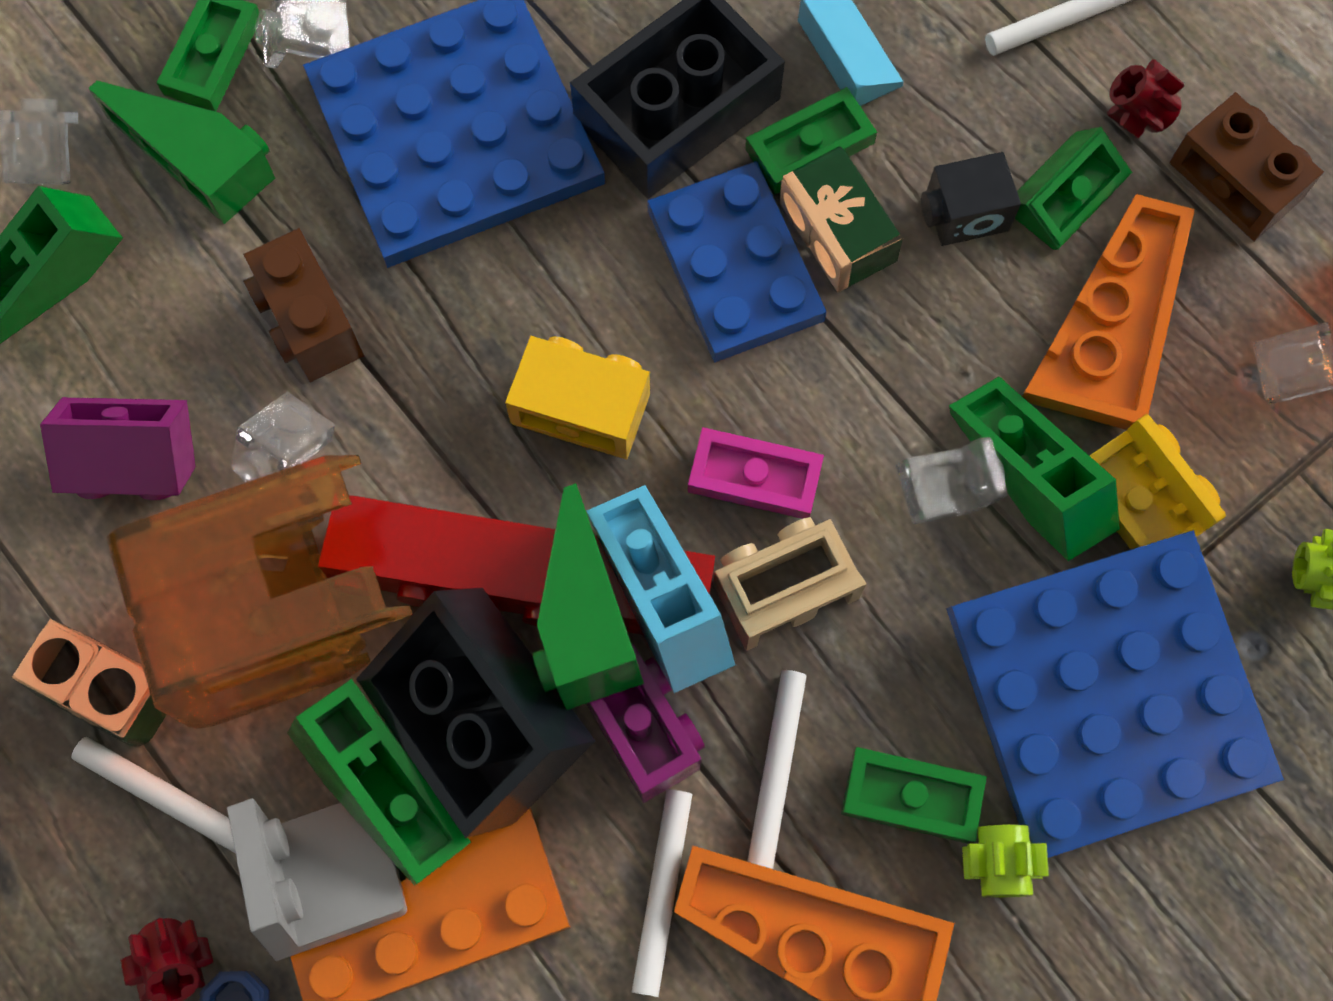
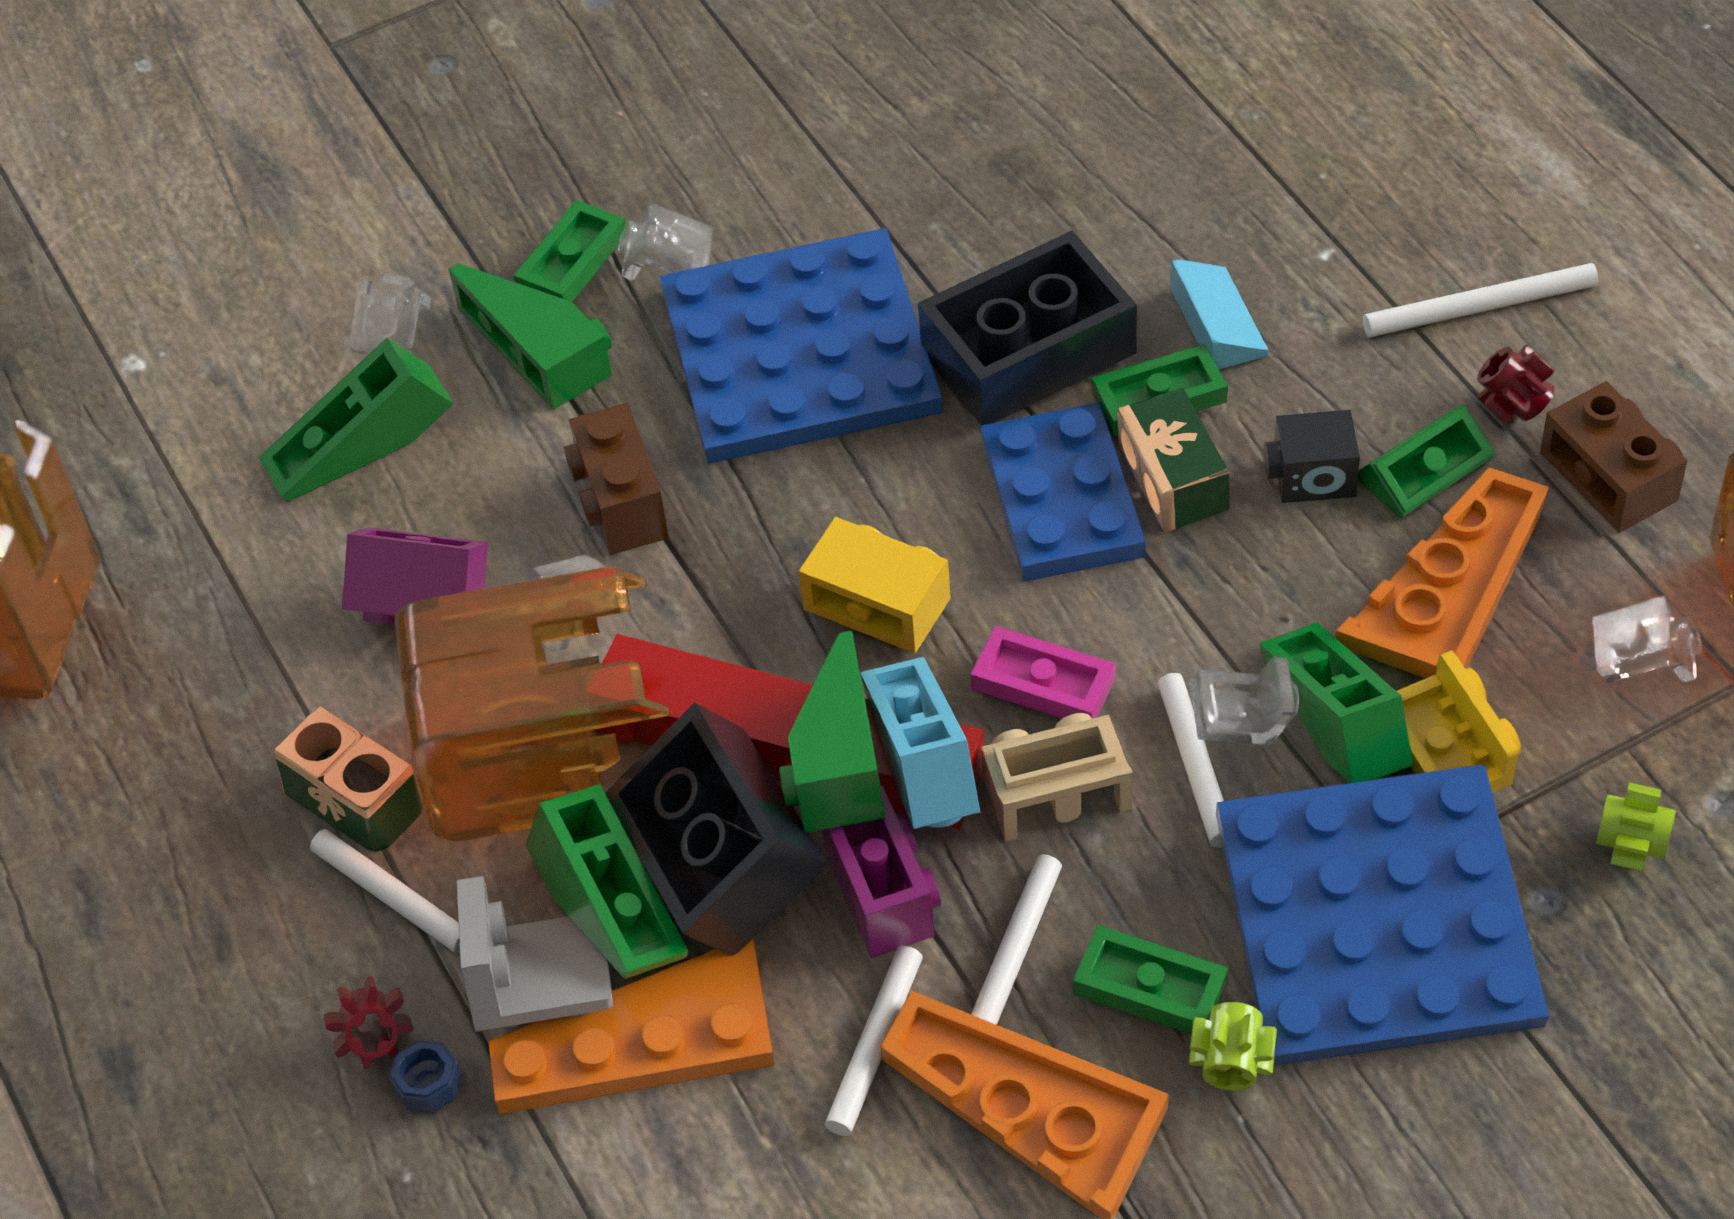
camera: 15 degrees right, 20 degrees down
none -> white bar [1158,673,1224,848]

